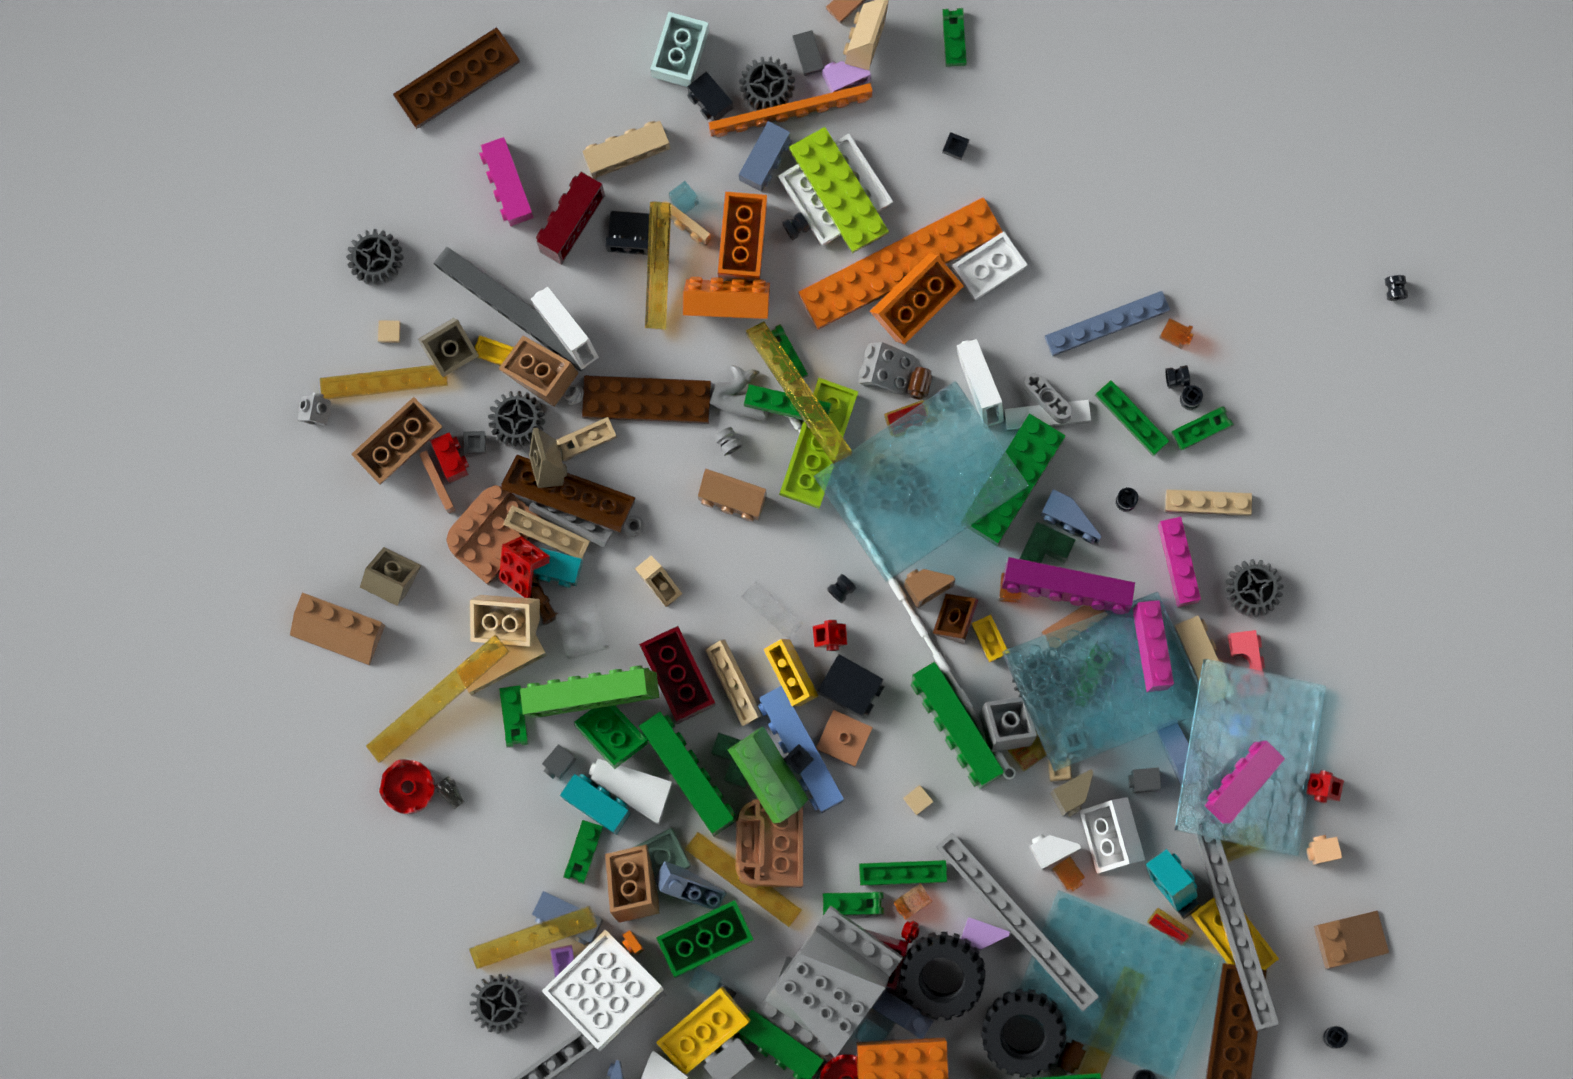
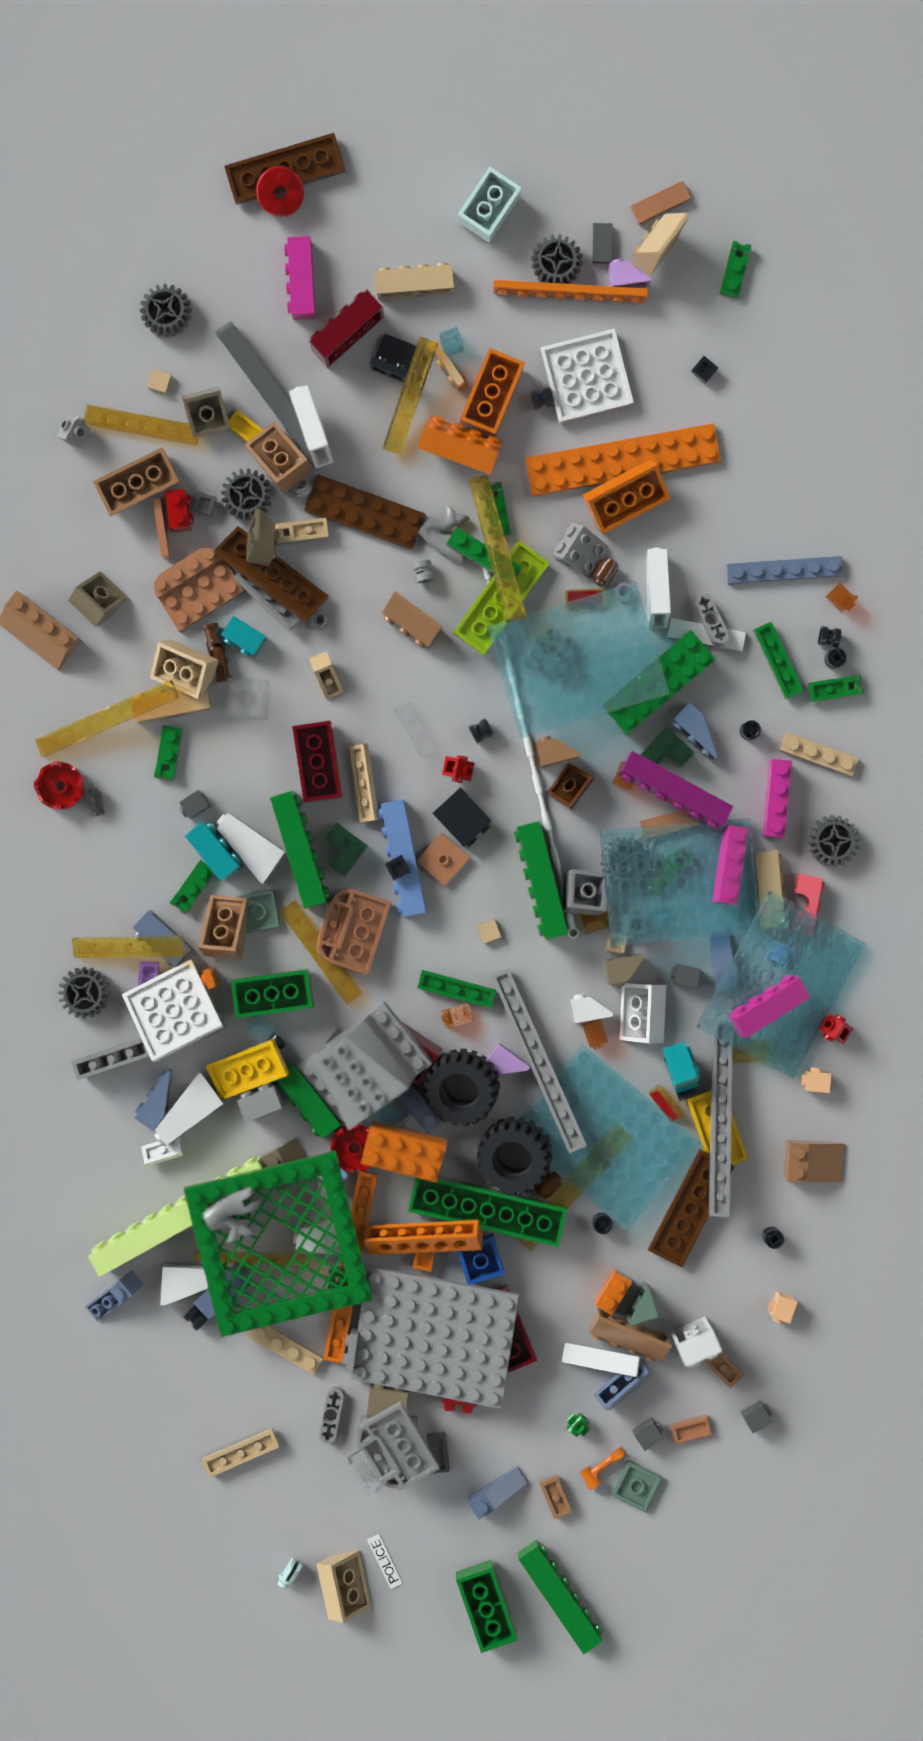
camera: 15 degrees right, 10 degrees up
red bracket [499,536,550,598] -> none
tan plate [503,505,590,559] -> none
bright green brick [520,666,660,718] -> none
green plate [574,705,648,769] -> none
sand blue slope [655,861,727,910] -> none
black brick [687,71,733,121] -> none
bright green slope [728,726,809,823] -> none
sand blue brick [739,121,792,191] -> none
yellow brick [763,639,819,706] -> none
lime plate [789,127,889,254] -> none
green plate [823,892,884,915] -> none
red plate [901,921,920,943] -> none
white plate [952,232,1028,301] -> none
yellow plate [971,614,1009,663] -> none
none -> red plate [256,166,305,217]

